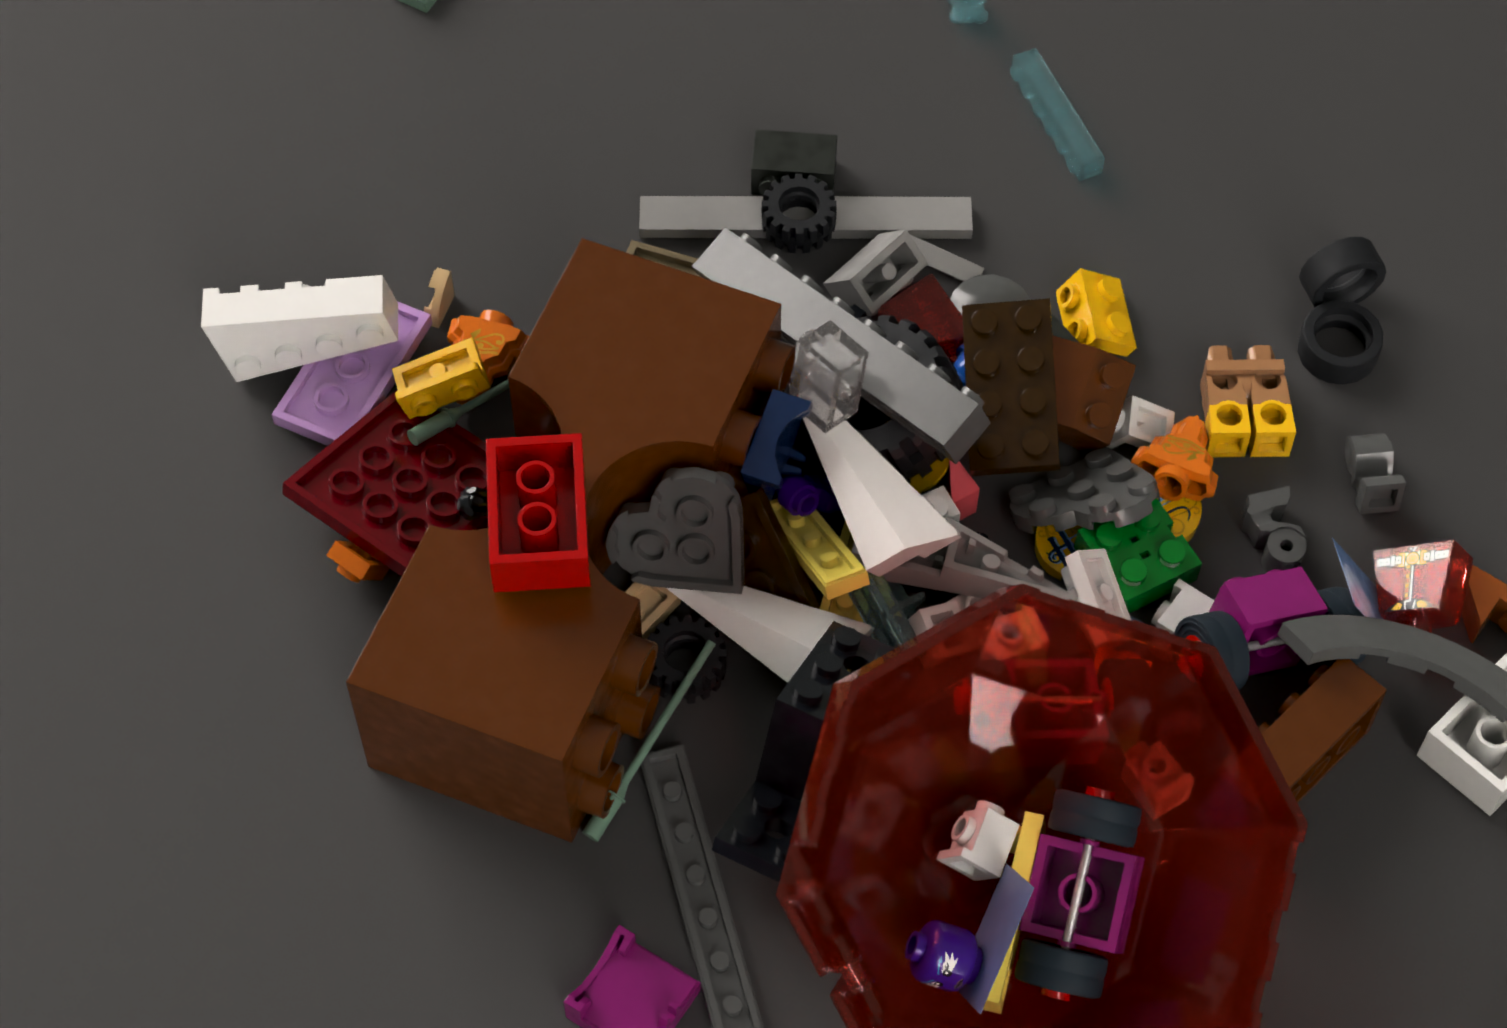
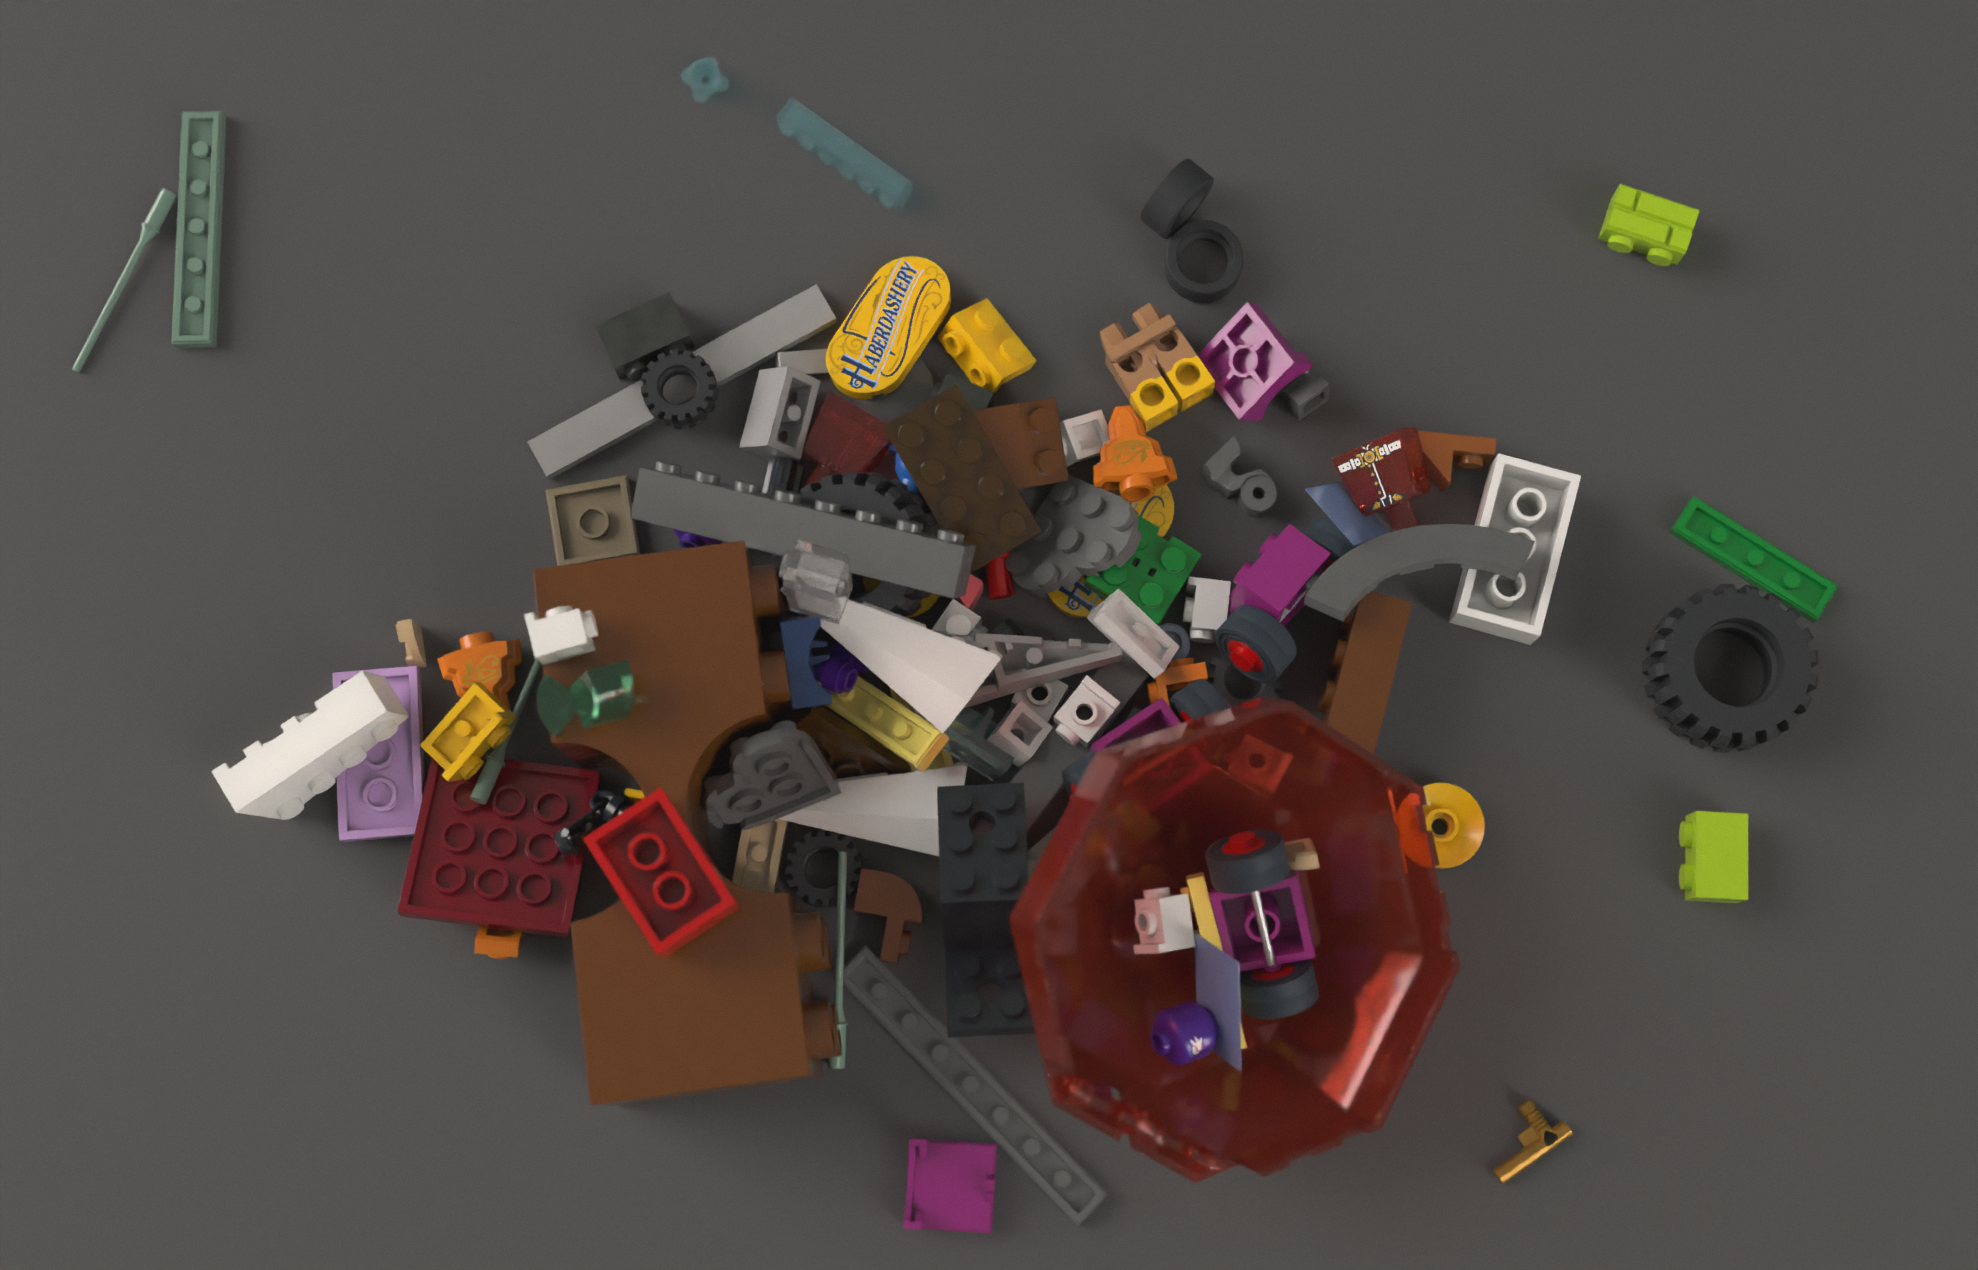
camera: 25 degrees left, 20 degrees up
none -> white brick [524,606,599,665]
none -> clear green tile [537,674,584,738]
none -> clear green brick [570,660,634,729]
none -> yellow tile [826,256,951,400]
none -> reddish brown brick [853,868,924,965]
none -> red pin [983,552,1015,600]
none -> magenta piece [1197,302,1313,422]
none -> tan tile [1284,838,1319,870]
none -> yellow dish [1398,783,1485,868]

